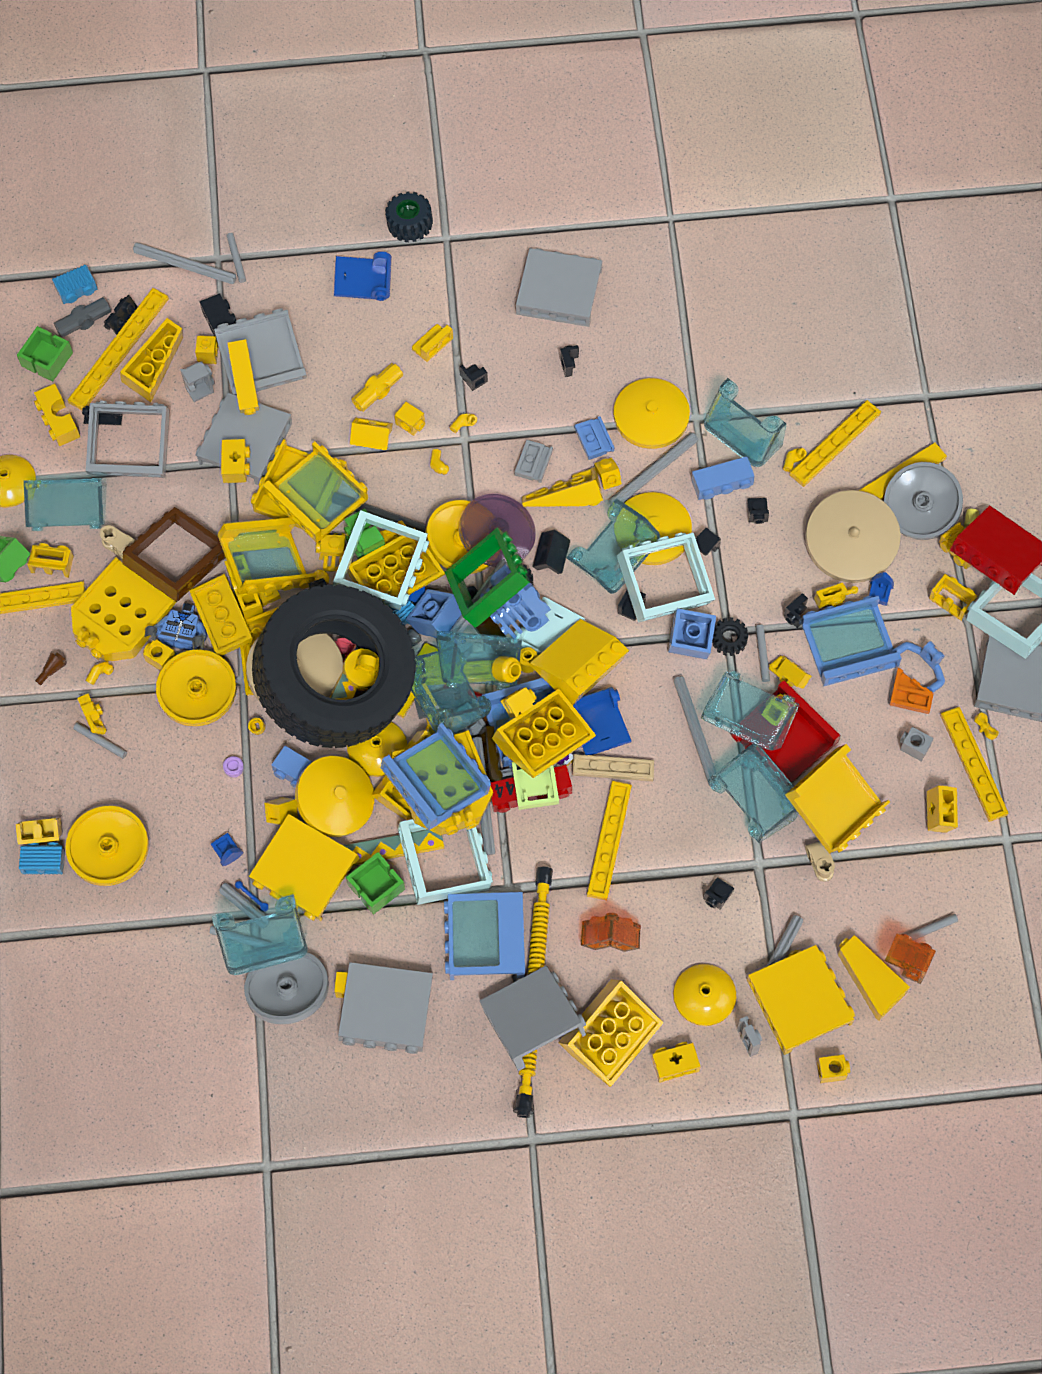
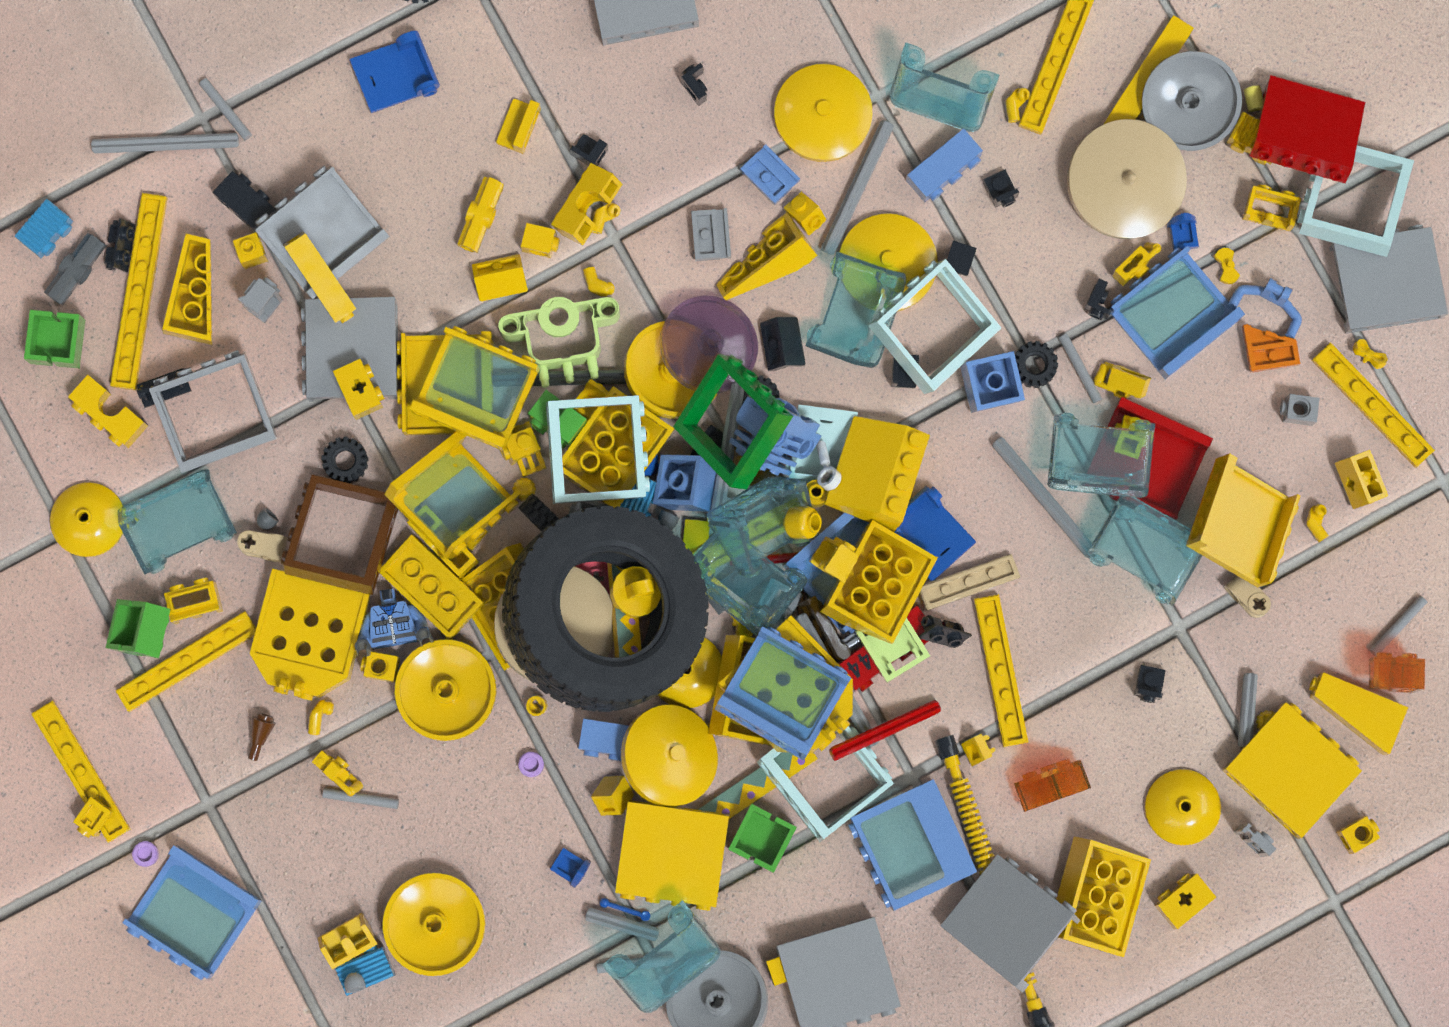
camera: 25 degrees left, 15 degrees up
none -> dark grey hinge [257,508,279,530]
none -> black tyre [321,437,369,484]
none -> light grey hinge [344,973,366,993]
none -> yellowish green piece [498,297,620,388]
none -> yellow arch [551,163,623,246]
none -> white piece [816,441,841,491]
none -> red axle [829,700,941,761]
none -> black hinge [919,615,972,648]
none -> yellow tile [961,734,996,766]
none -> yellow piece [1214,248,1240,285]
none -> yellow arm [1306,504,1329,542]

